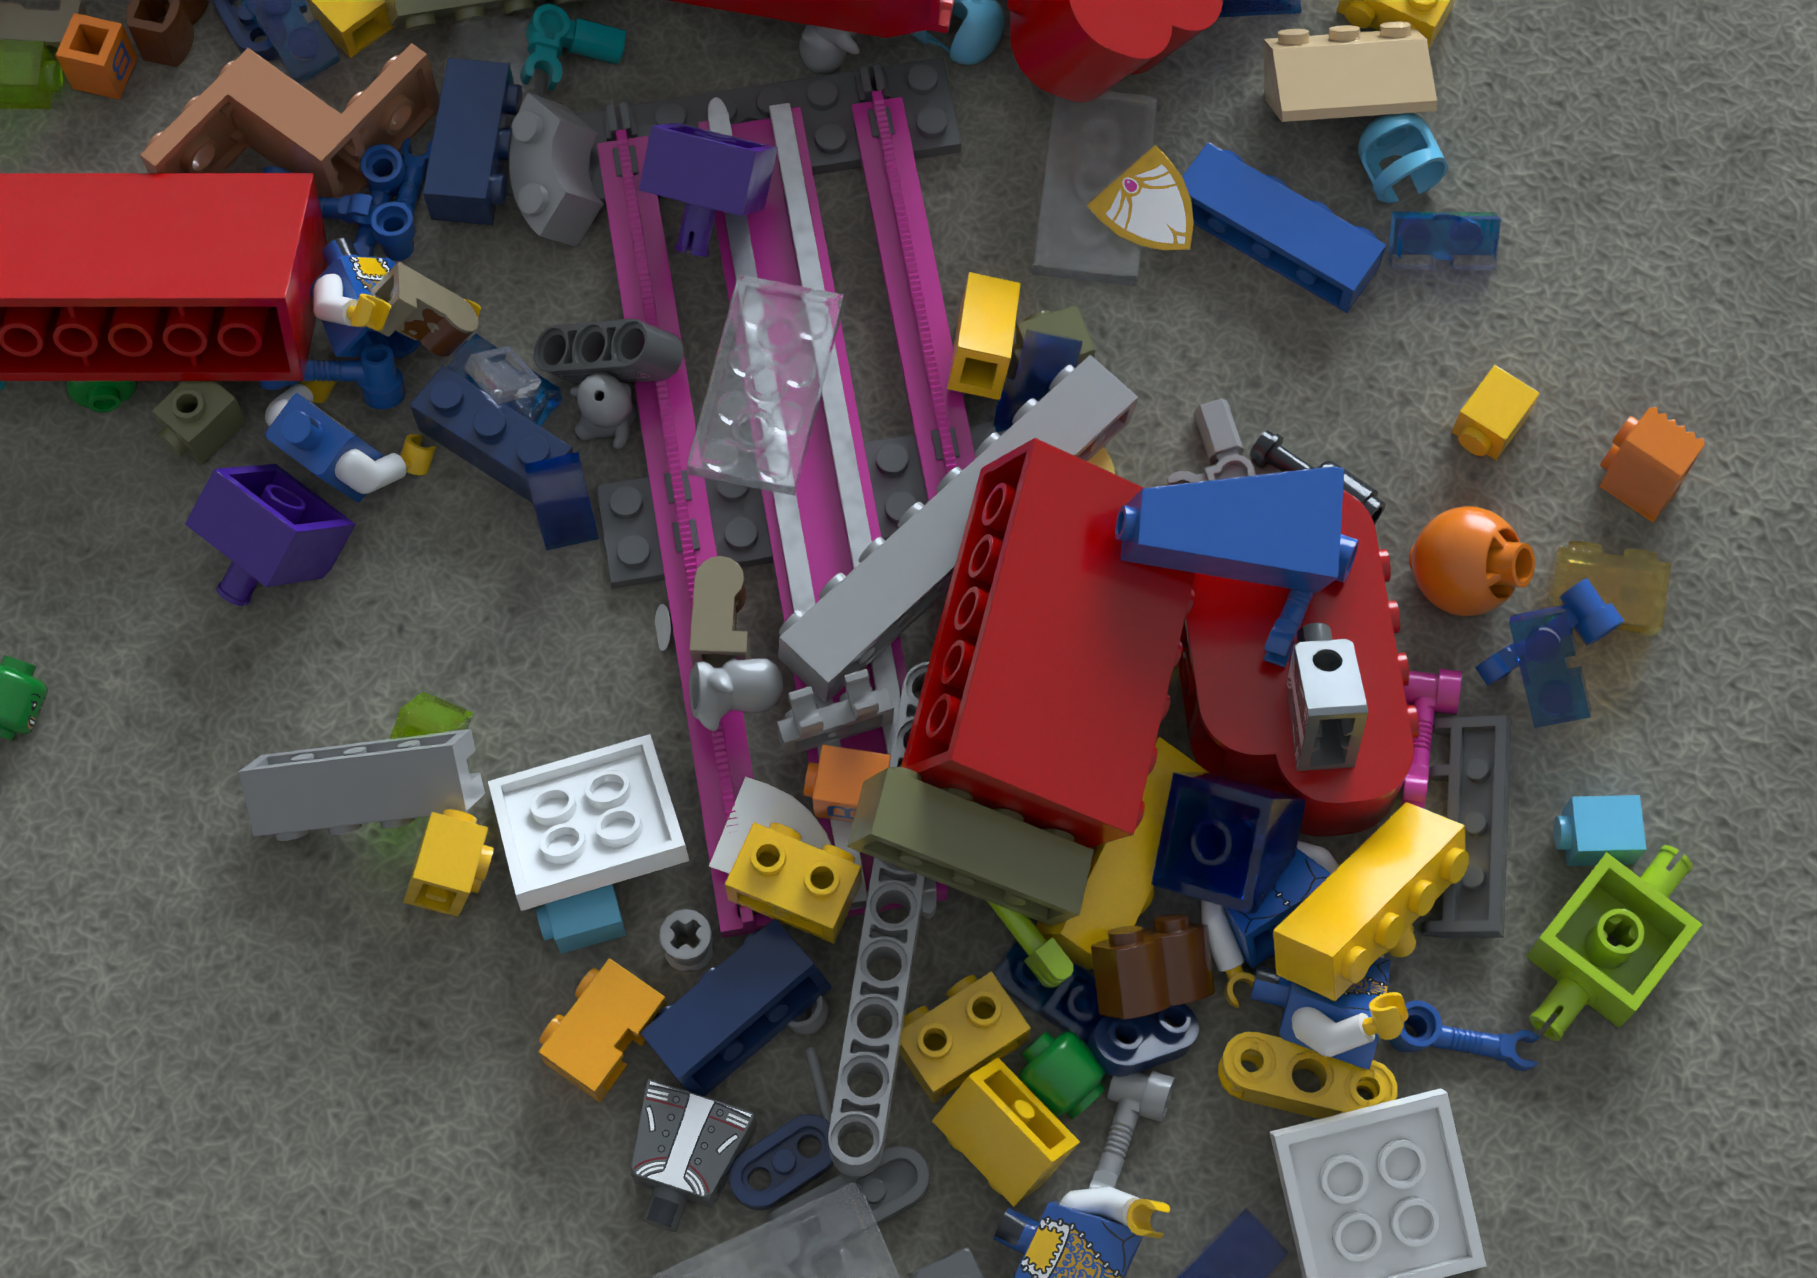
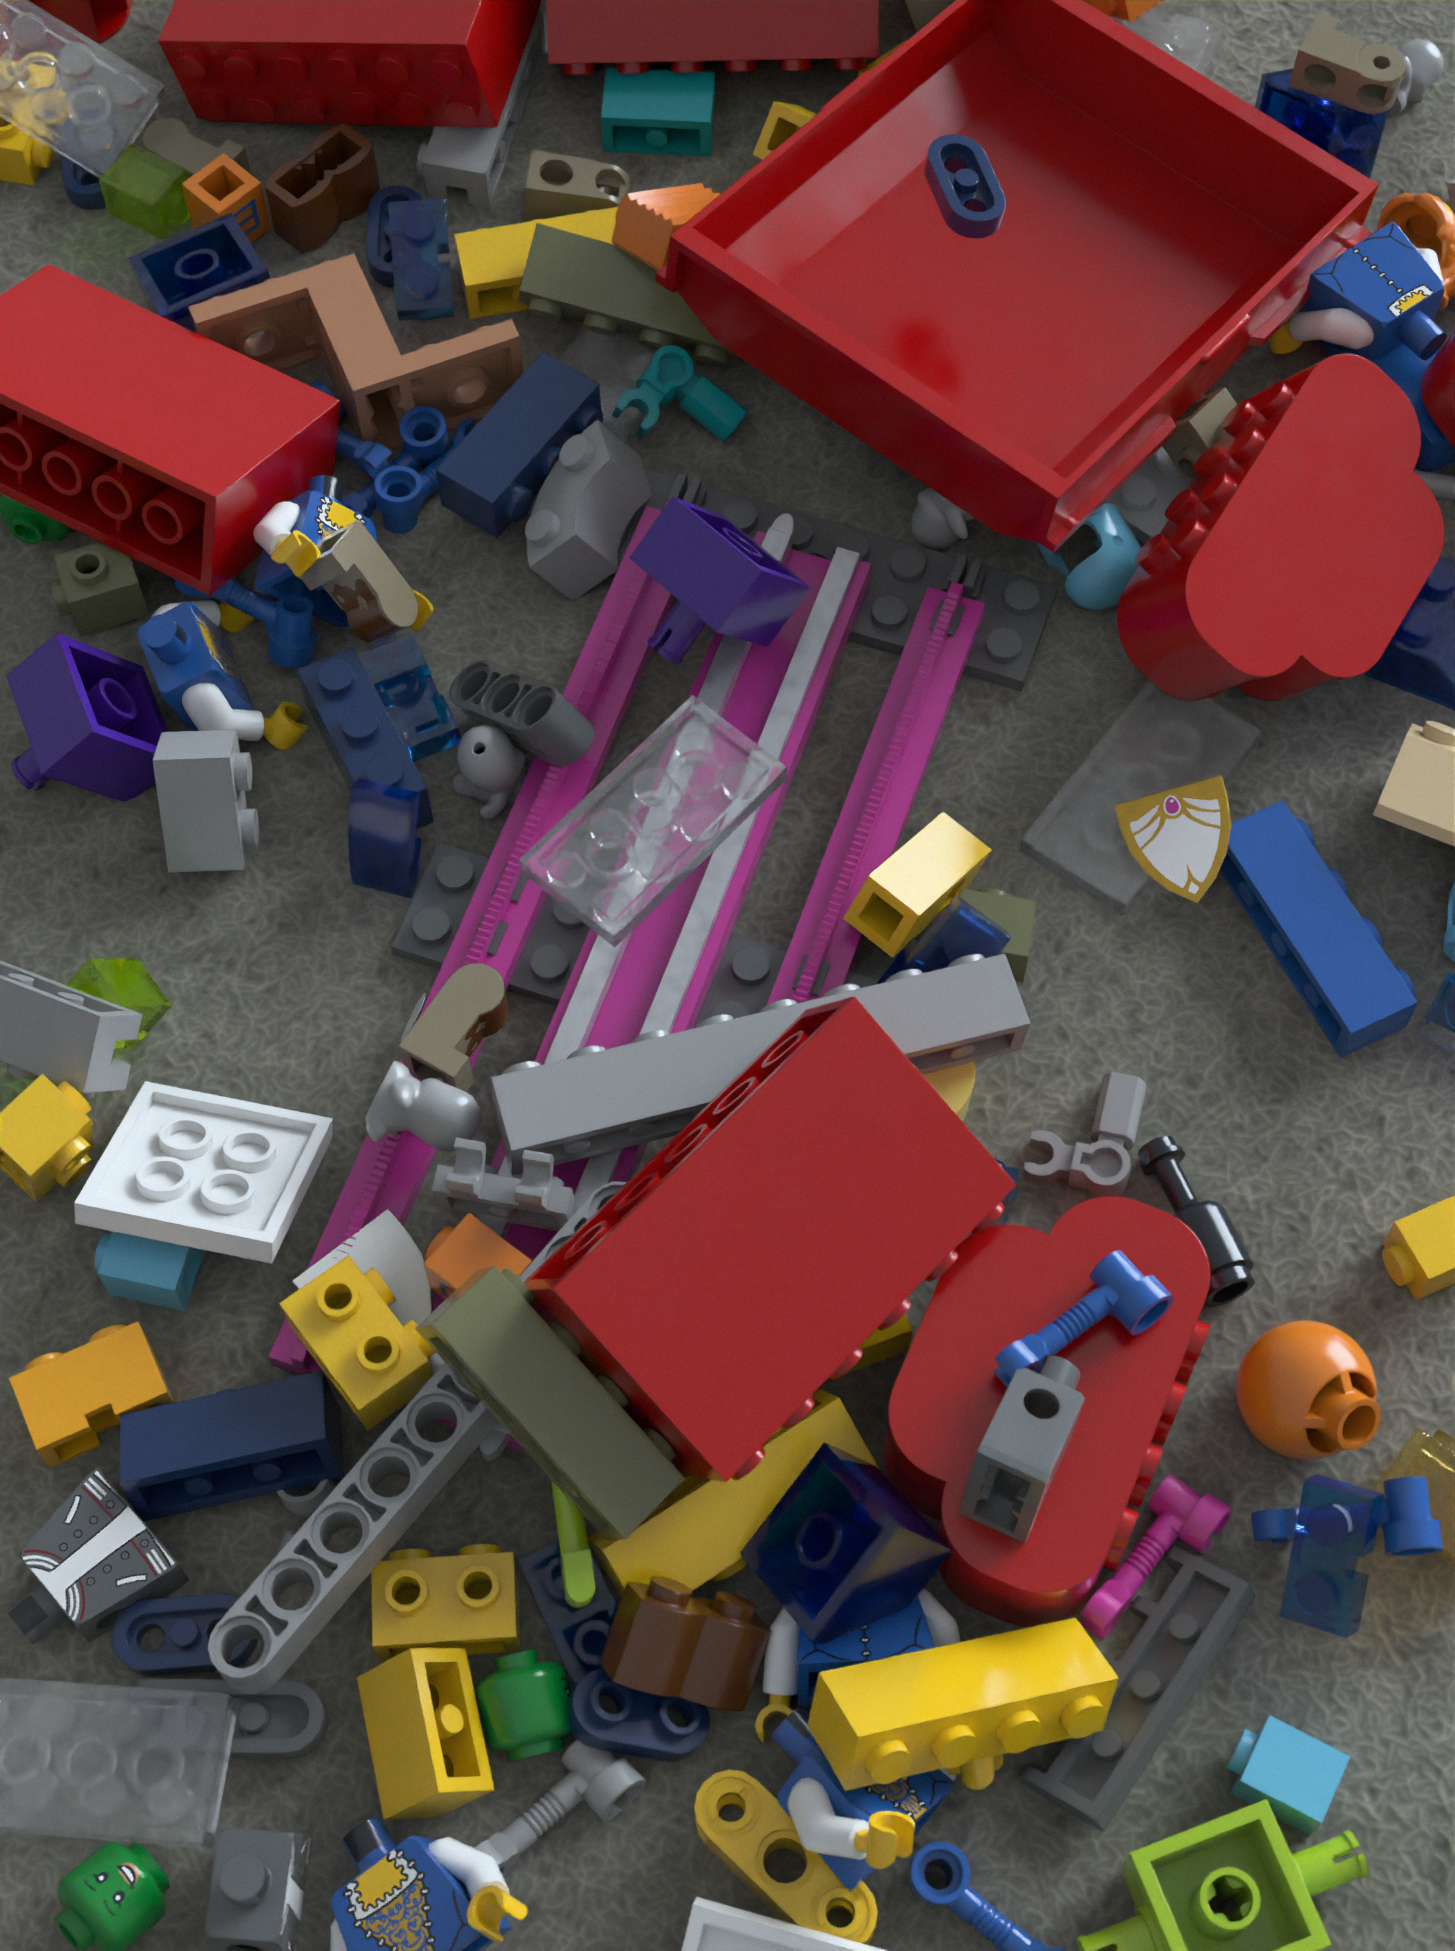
camera: 30 degrees right, 5 degrees down
clear tile [464,346,541,404] -> none
light grey bush [659,909,714,972] -> none
blue slope [1115,466,1344,593] -> none
none -> clear blue slope [128,213,271,331]
none -> light grey brick [153,730,259,873]

